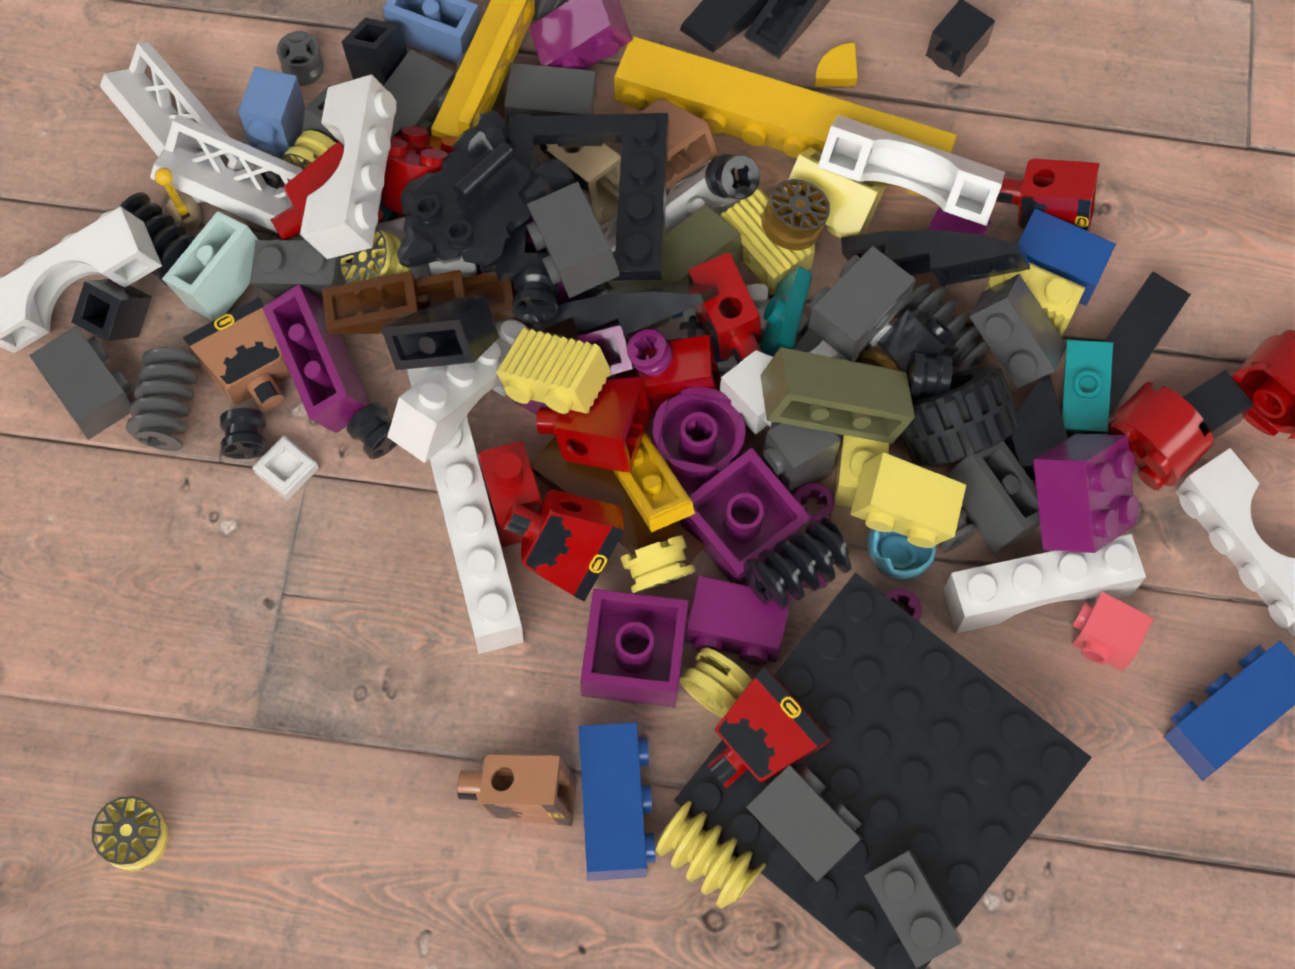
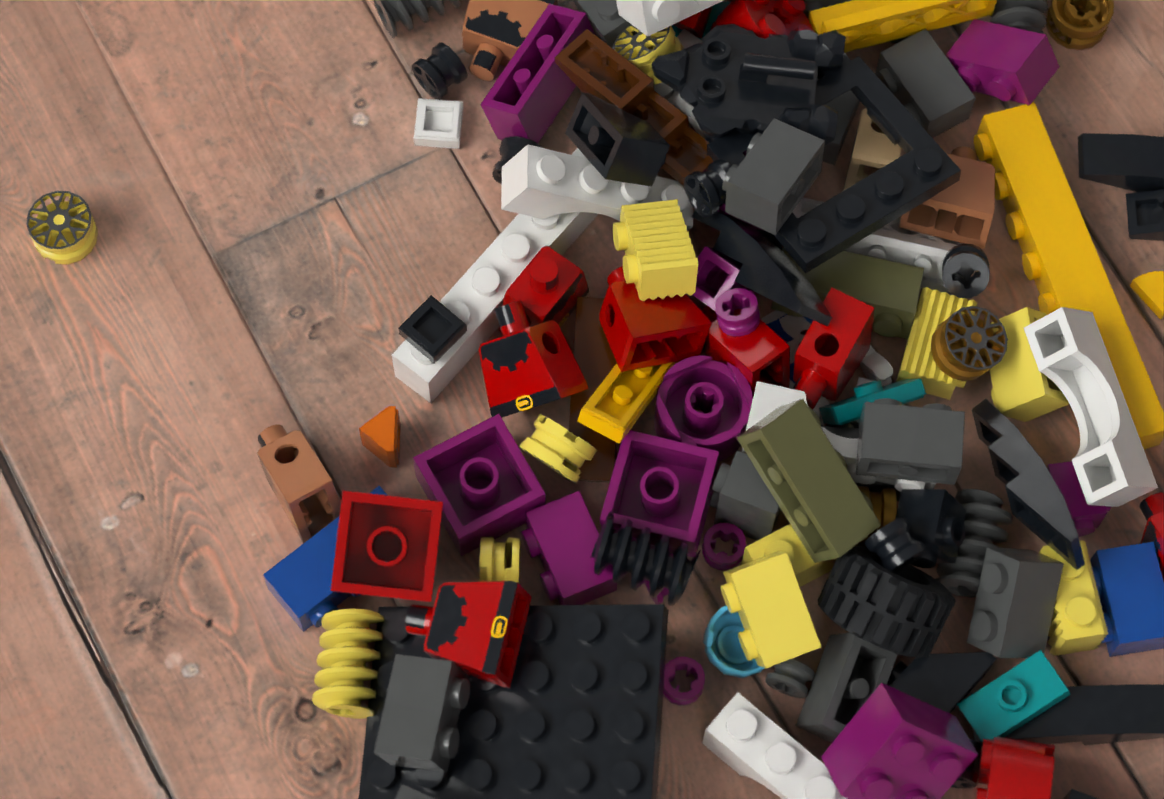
camera: 55 degrees right, 0 degrees up
none -> red brick [331,490,443,602]
none -> orange slope [359,406,401,468]
none -> black tile [398,295,467,364]

